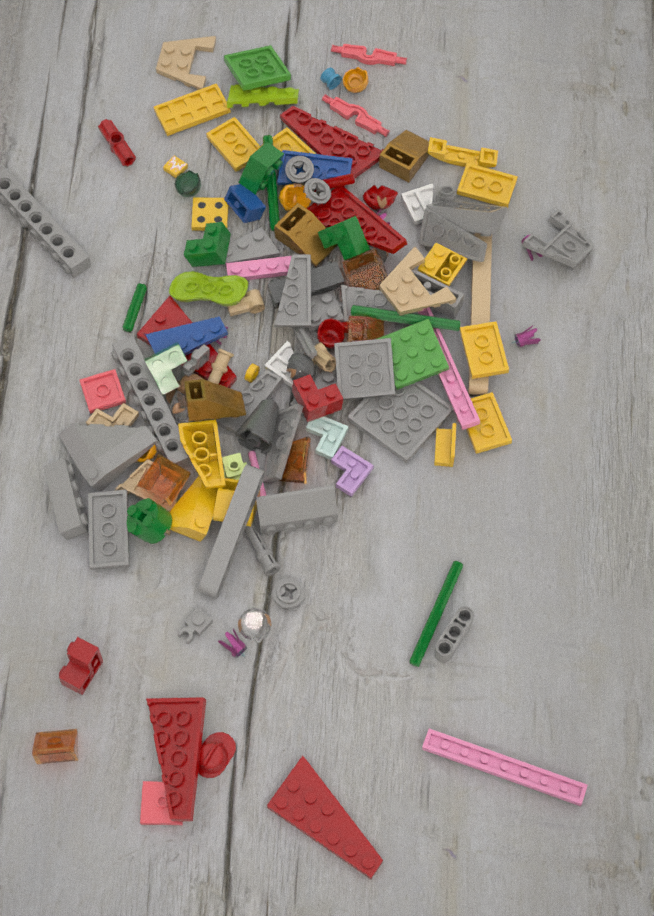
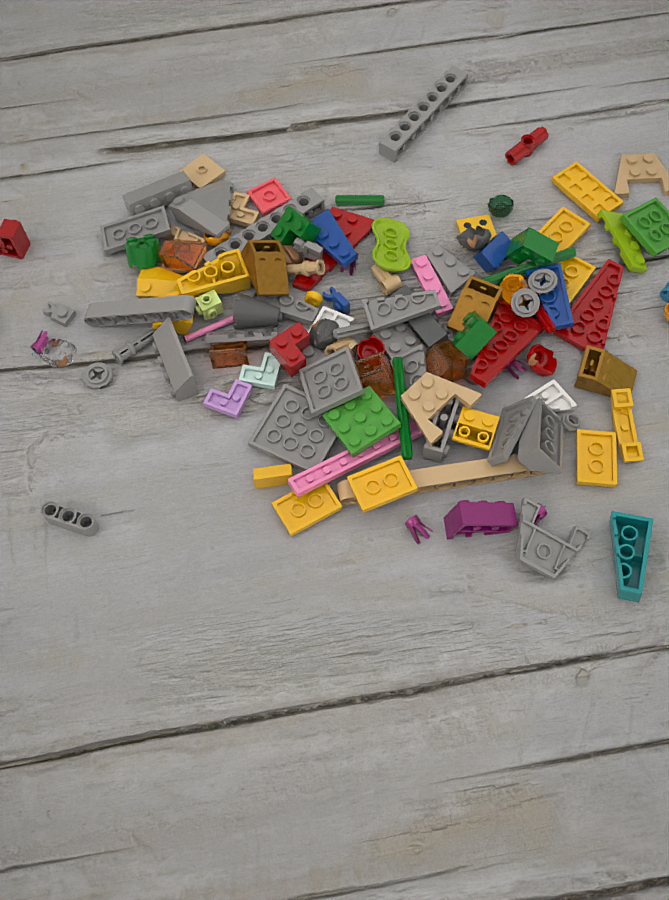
camera: 80 degrees right, 0 degrees up
yellow tile [163,155,188,179] -> none
green brick [184,222,231,267] -> none
coral piece [322,94,390,137] -> none
green axle [409,561,463,667] -> none
none -> tan plate [179,153,226,189]
none -> blue plate [322,287,350,315]
none -> magenta wedge [443,500,518,540]
none -> dark grey hair [456,226,491,251]
none -> teal wedge [609,511,653,603]

